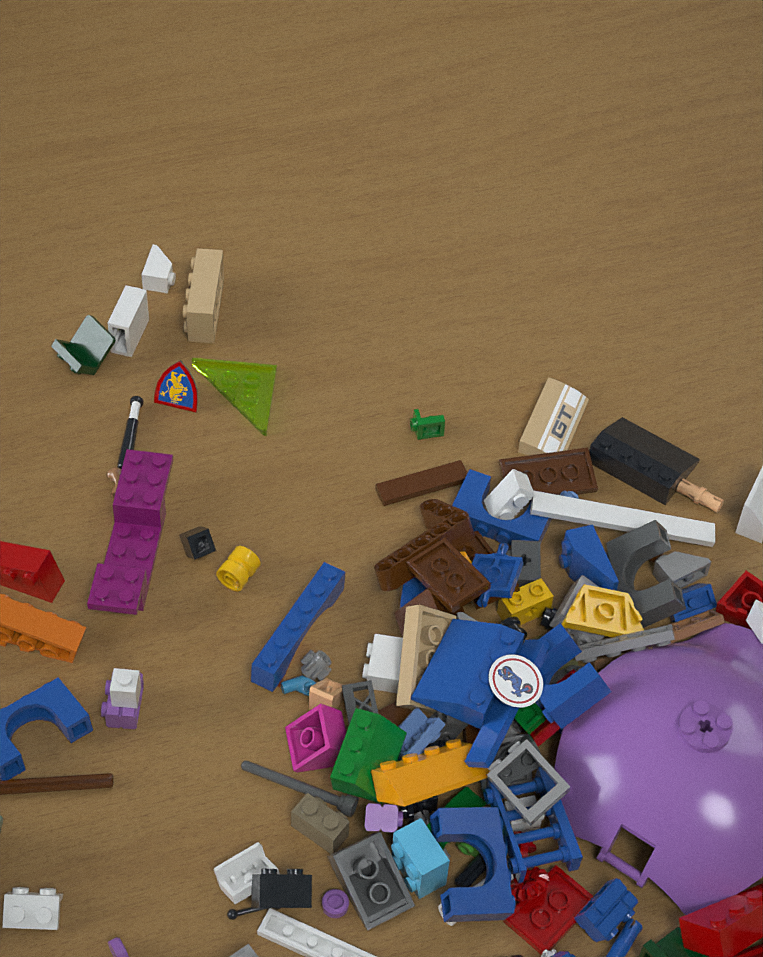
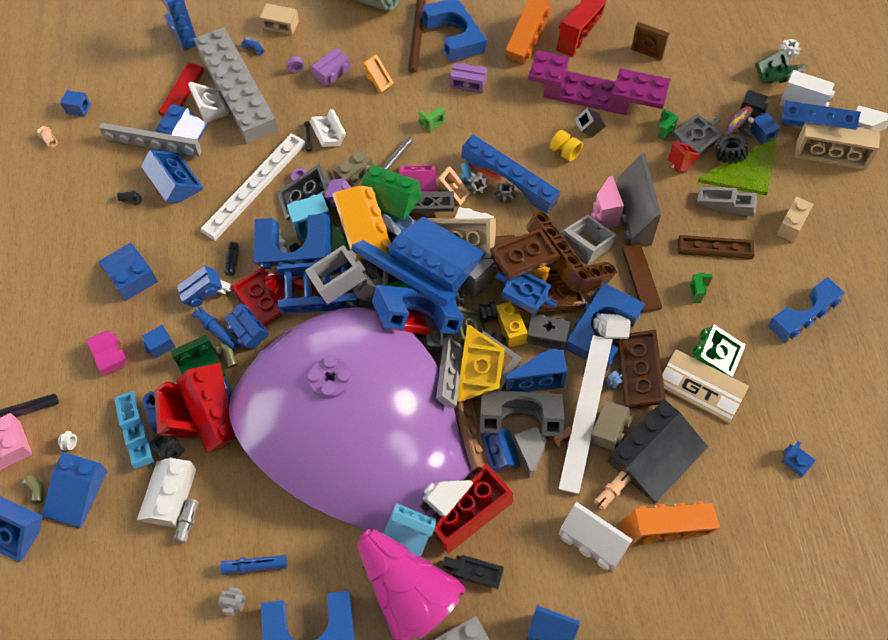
camera: 105 degrees right, 10 degrees up
white bracket [2,887,63,930] -> none
white brick [110,668,141,708] -> none
black piece [117,396,144,469] -> none
black brick [251,869,312,908] -> none
white sticker [489,655,543,707] -> none
none -> olive arm [215,344,237,368]
none -> medium lavender brick [311,48,351,87]
none -> light orange tile [361,54,394,93]
none -> bright green bracket [419,106,446,132]
none -> dark grey gear [494,181,517,205]
none -> light grey window [562,214,617,265]
none -> bright pink slope [591,176,624,230]
none -> dark tan brick [591,401,632,451]
none -> dark grey slope [616,153,661,247]
none -> orange wedge [619,501,720,547]
none -> reddish brown tile [631,22,669,60]
none -> green bracket [658,109,678,140]
none -> red slope [668,141,701,172]
none -> dark grey plate [672,113,723,155]
none -> reddish brown tile [678,235,755,259]
none -> plate [692,325,745,377]
none -> light grey slope [697,187,757,216]
none -> black tyre [716,133,749,164]
none -> black brick [740,89,768,118]
none -> blue brick [750,113,780,145]
none -> blue arch [768,277,845,342]
none -> tan brick [776,196,814,243]
none -> white gear [778,39,801,60]
none -> blue fence [781,101,861,130]
none -> blue bracket [781,441,816,477]

